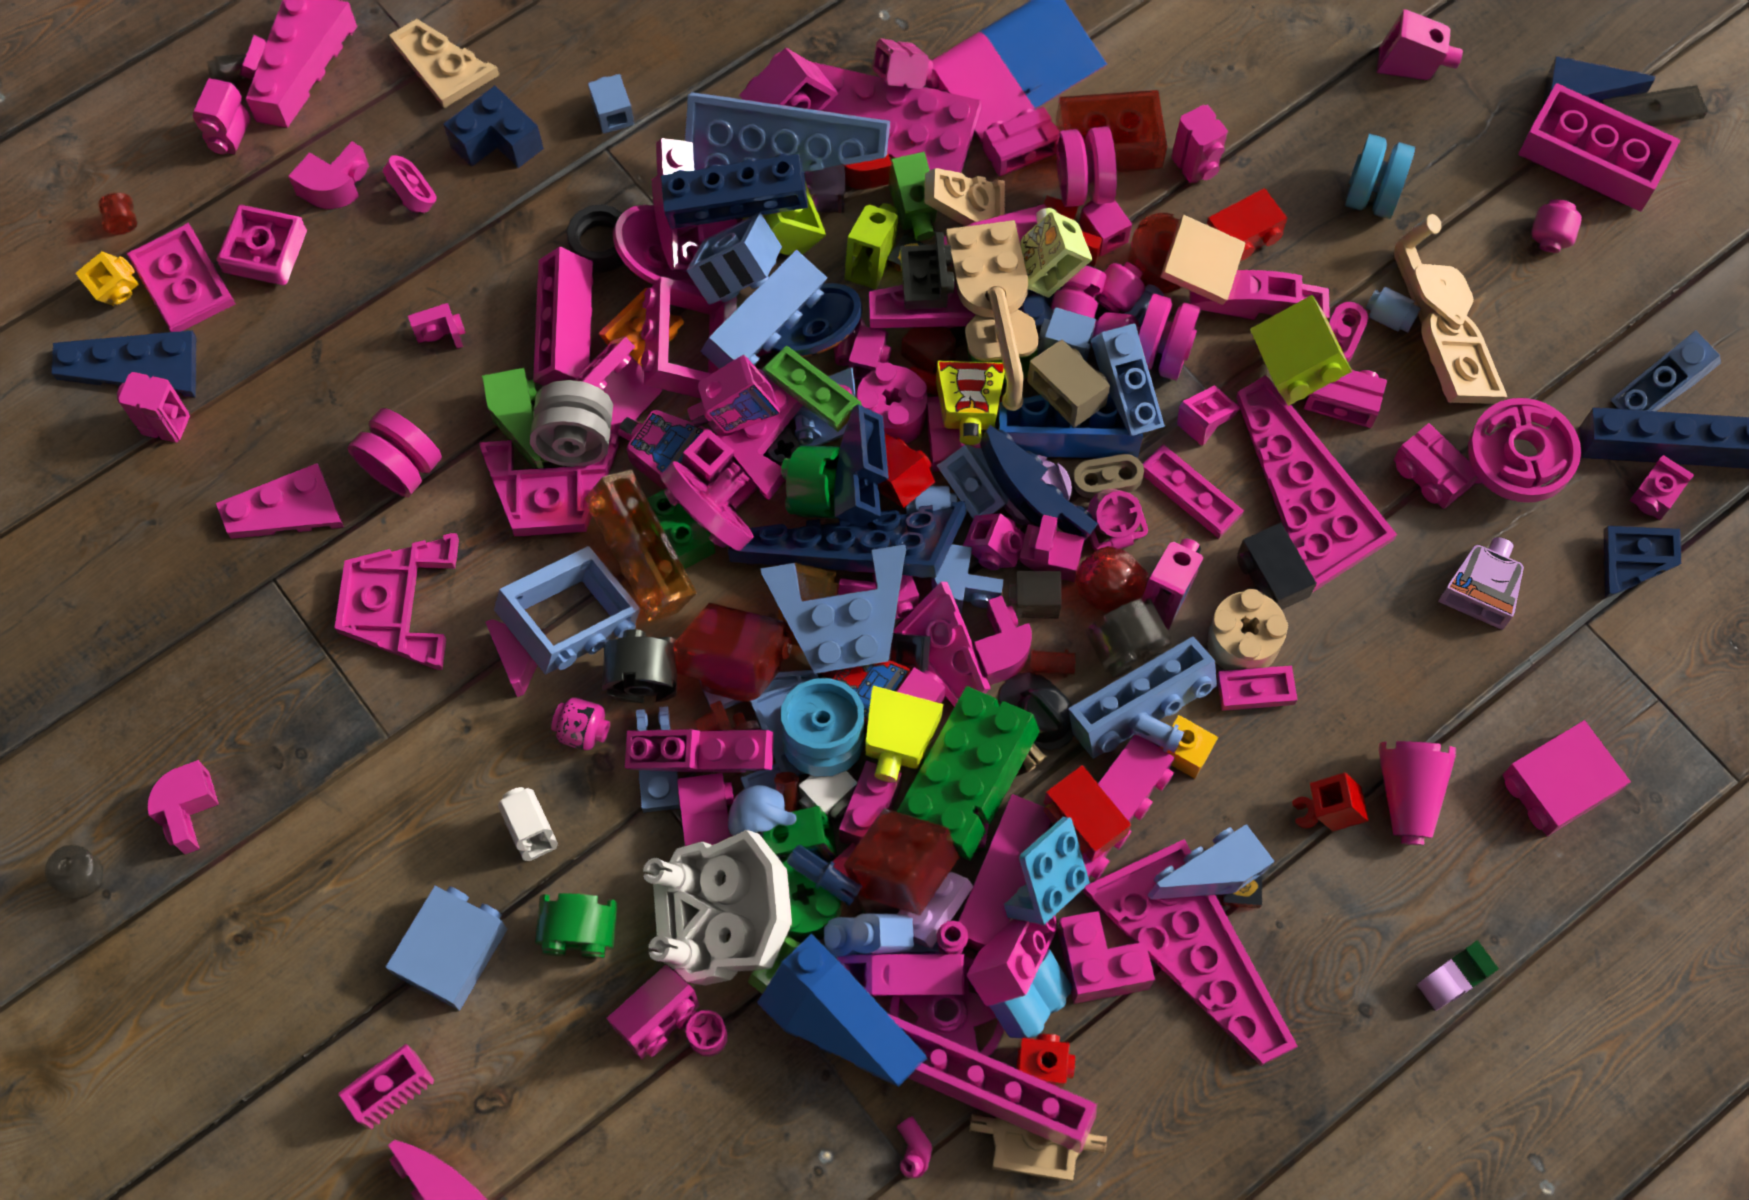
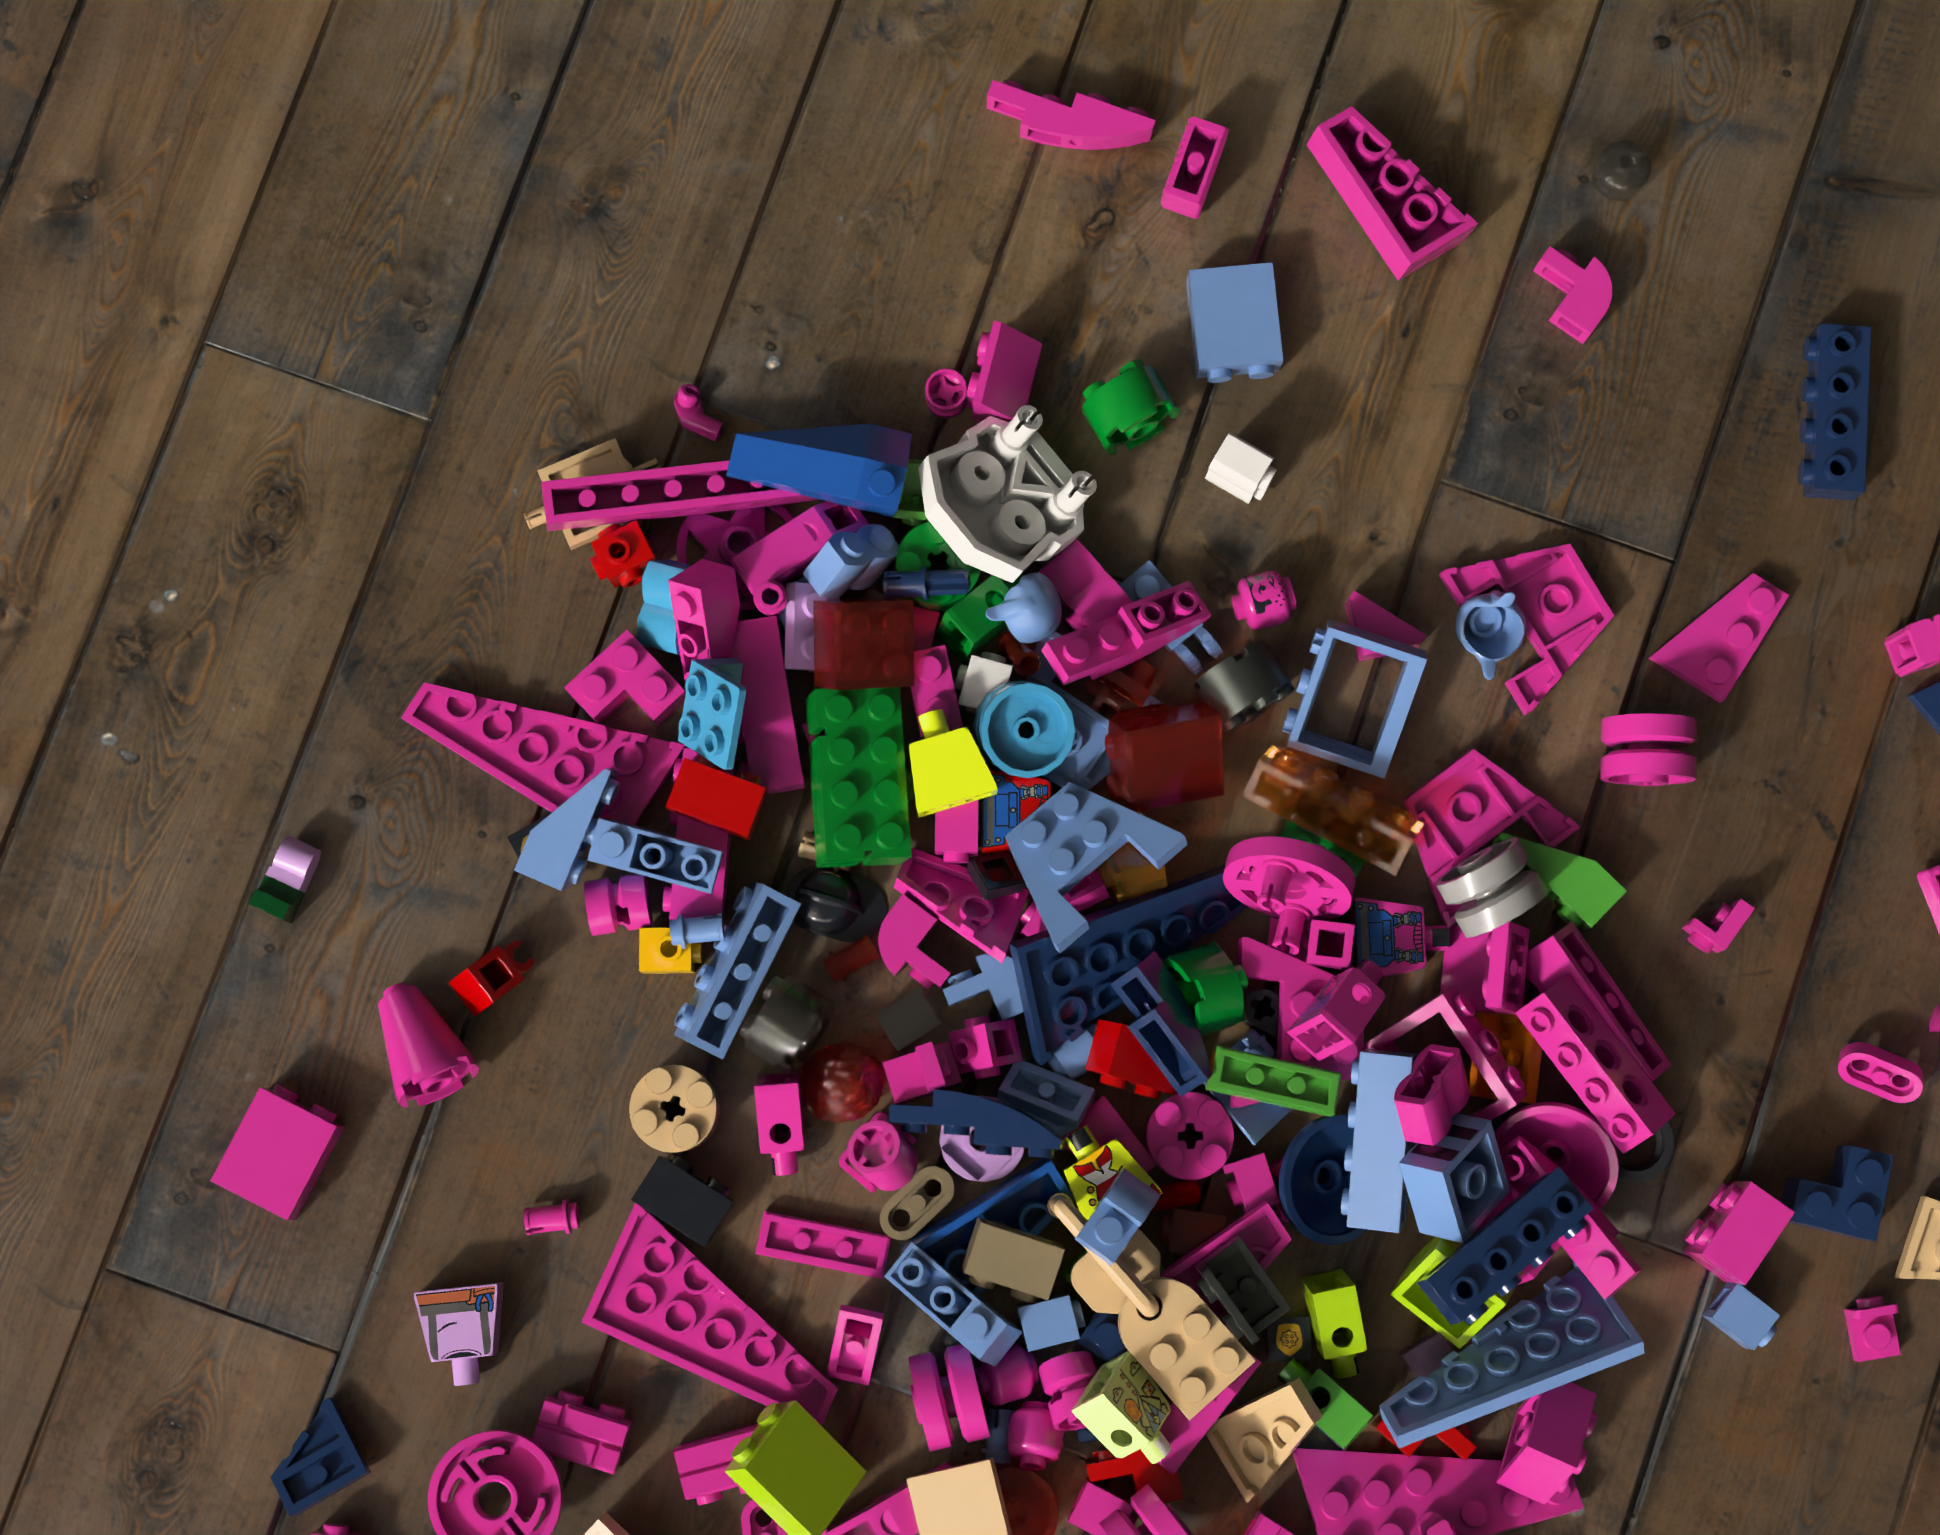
camera: 145 degrees right, 15 degrees up
dark pink plate [1217,665,1298,711] -> none
none -> dark pink pin [524,1199,580,1236]
none -> dark pink wheel [584,874,653,936]
none -> medium blue slope [587,818,723,894]
none -> medium blue brick [1075,1168,1160,1266]
none -> dark pink wedge [1306,106,1479,281]
none -> dark pink brick [1394,1044,1470,1146]
none -> medium blue hair [1455,590,1526,680]
none -> dark pink brick [1515,974,1676,1154]
none -> dark pink brick [1682,1181,1795,1285]
none -> dark blue brick [1798,323,1871,501]
none -> dark pink bracket [1844,1296,1901,1362]

